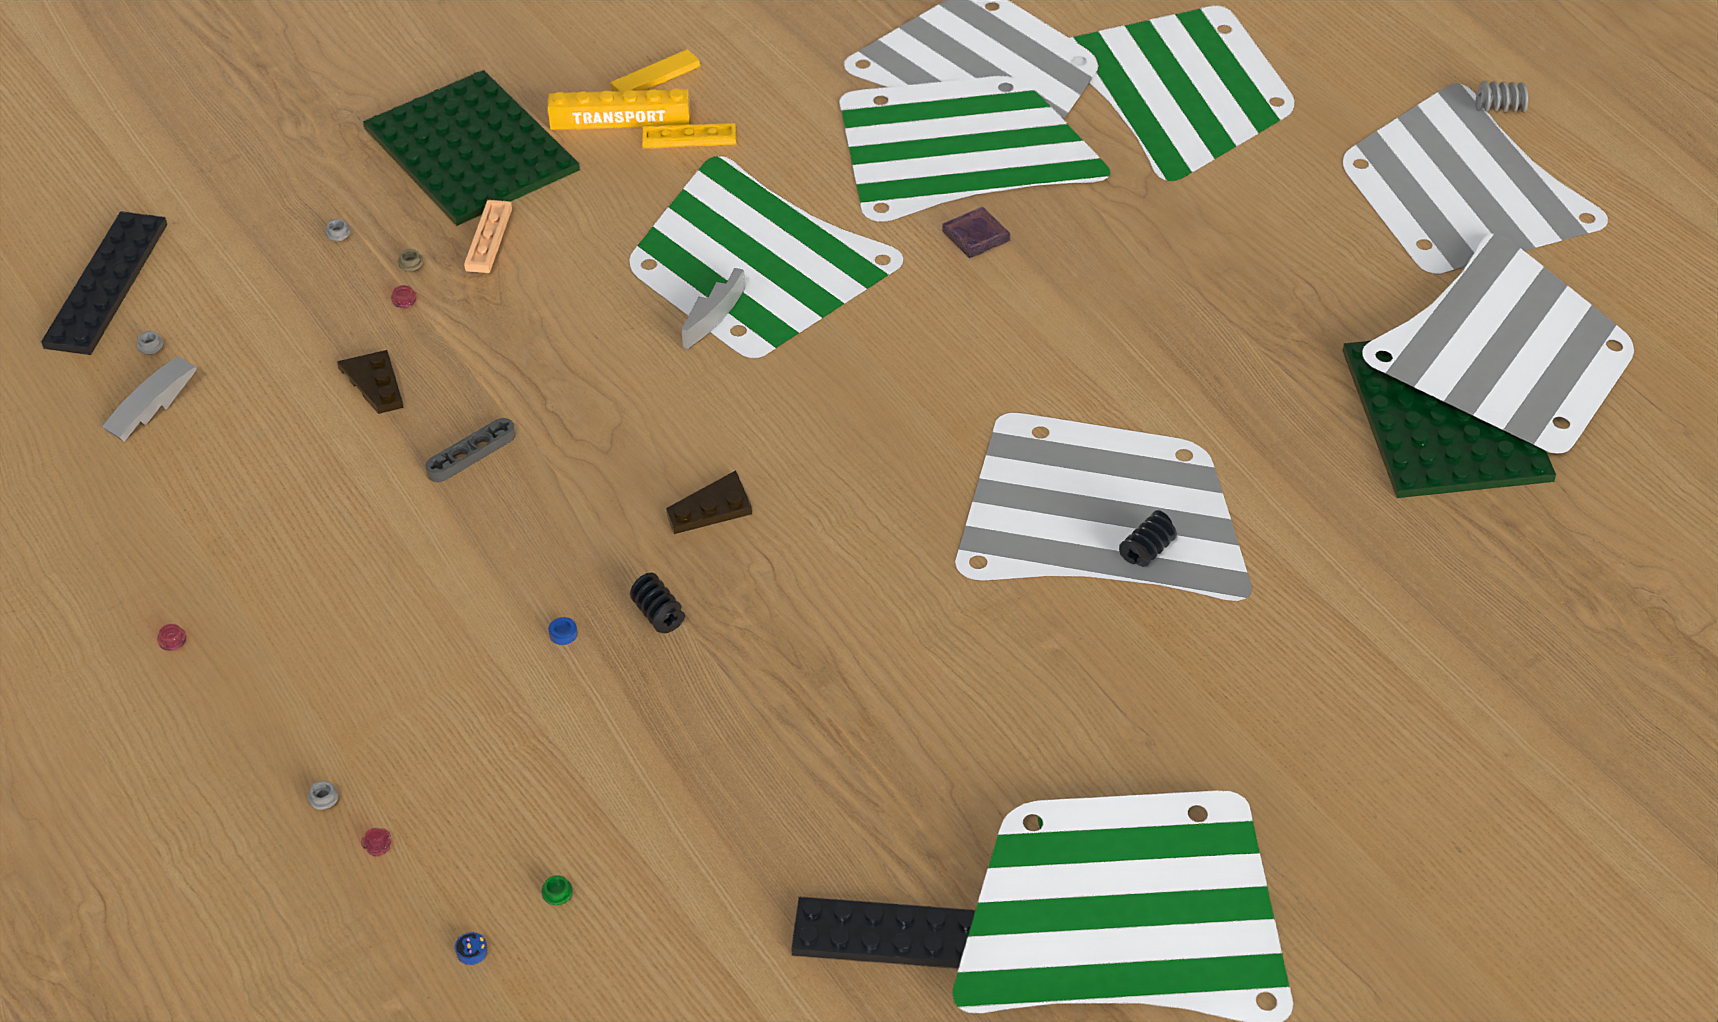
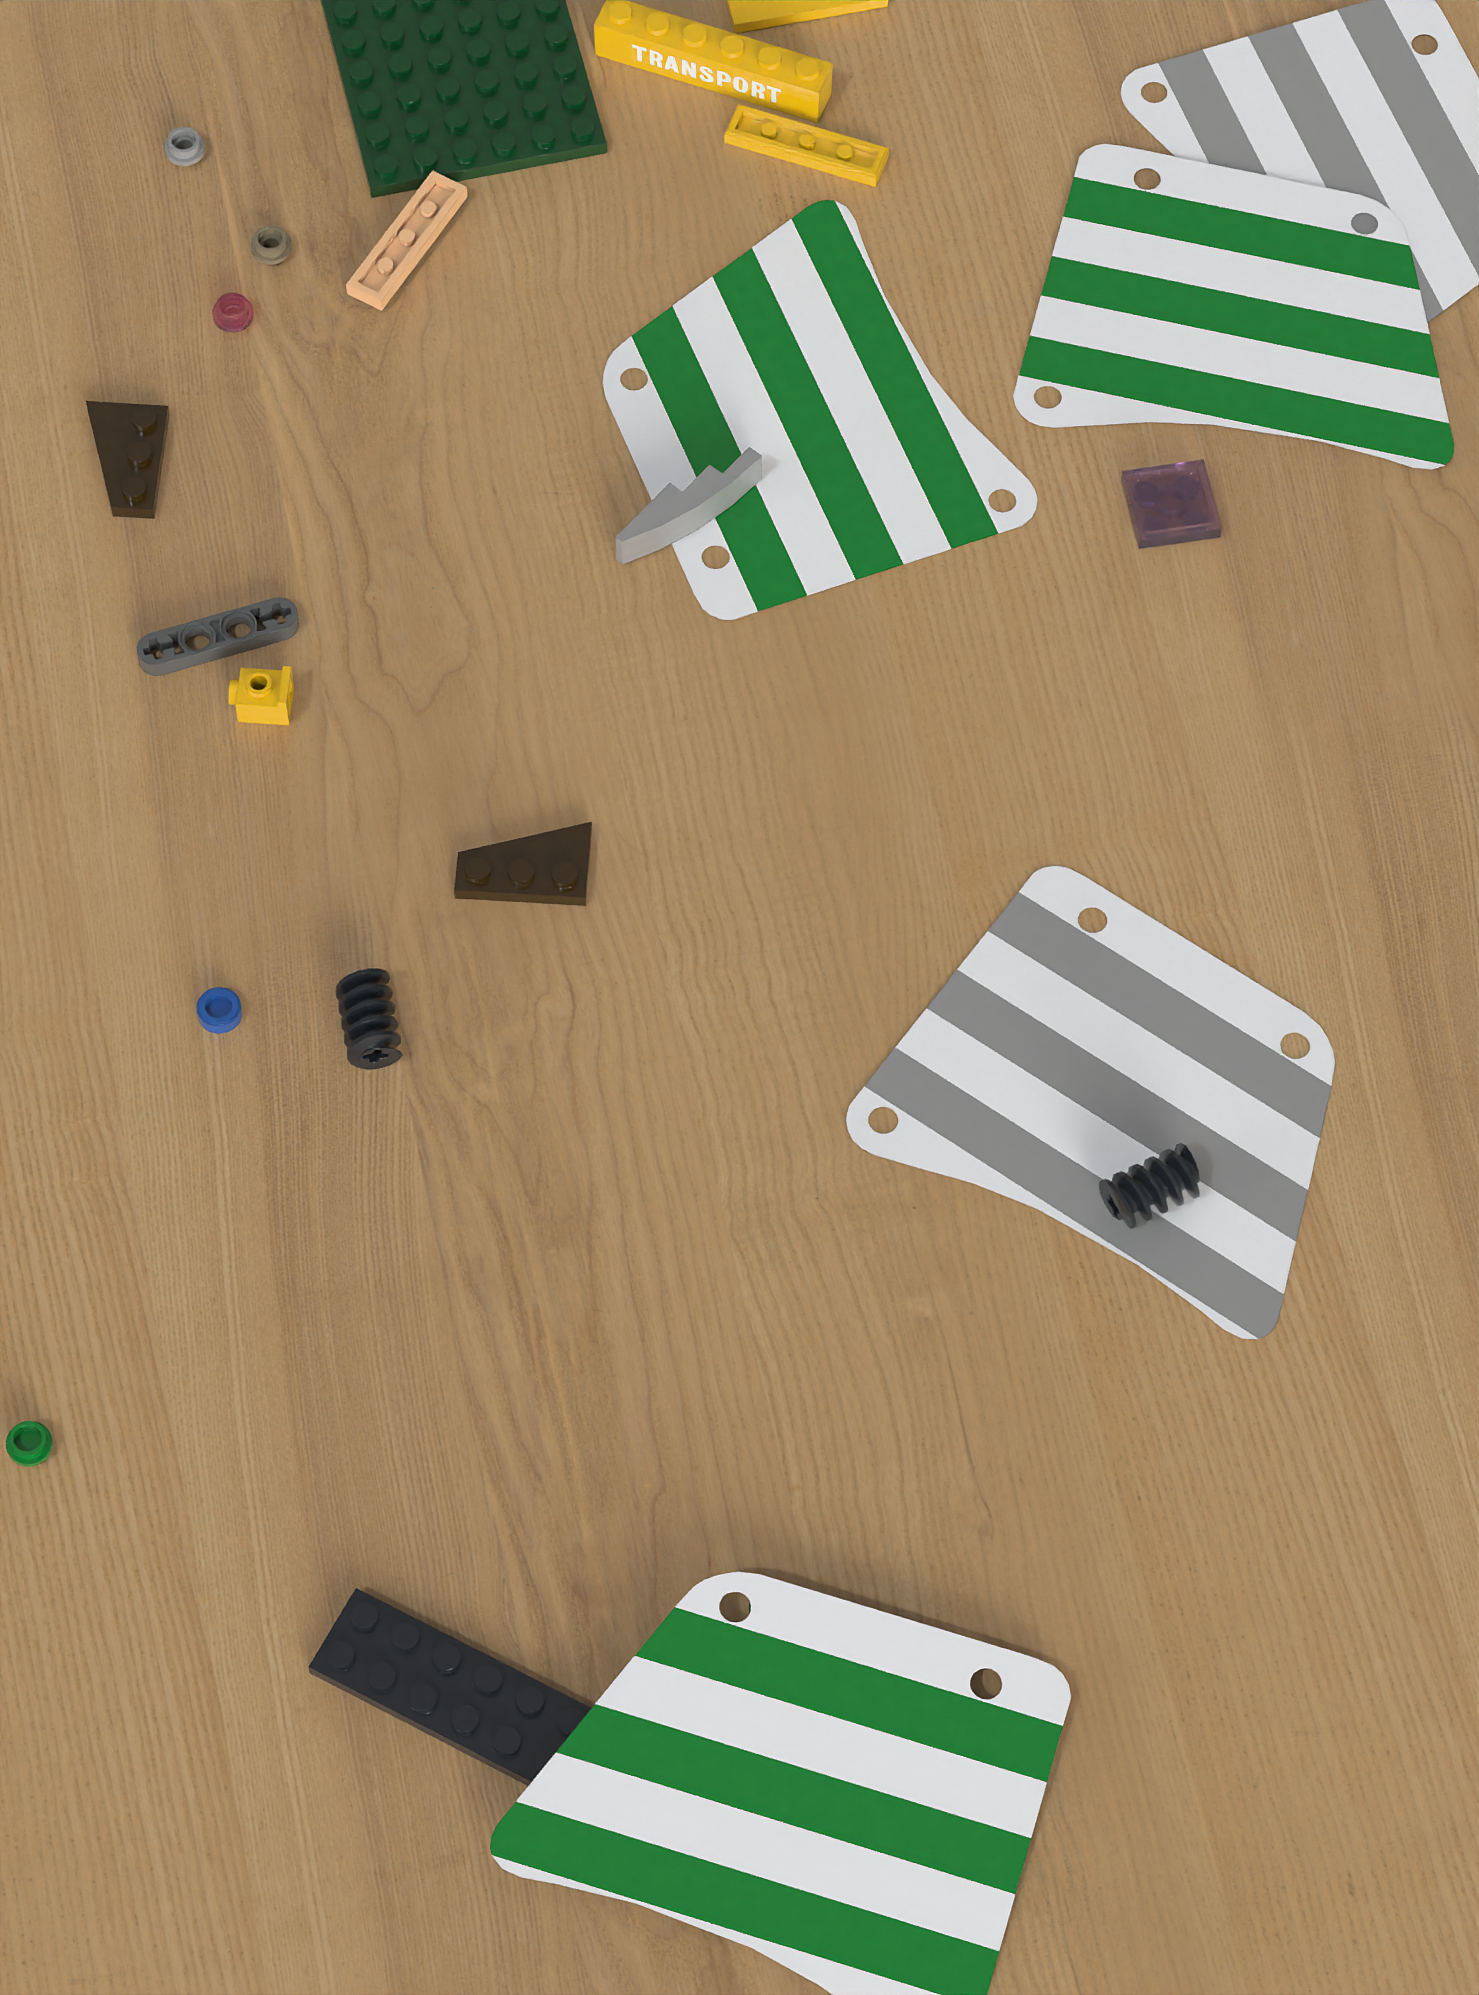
camera: 20 degrees right, 15 degrees up
none -> yellow brick [228,666,294,725]

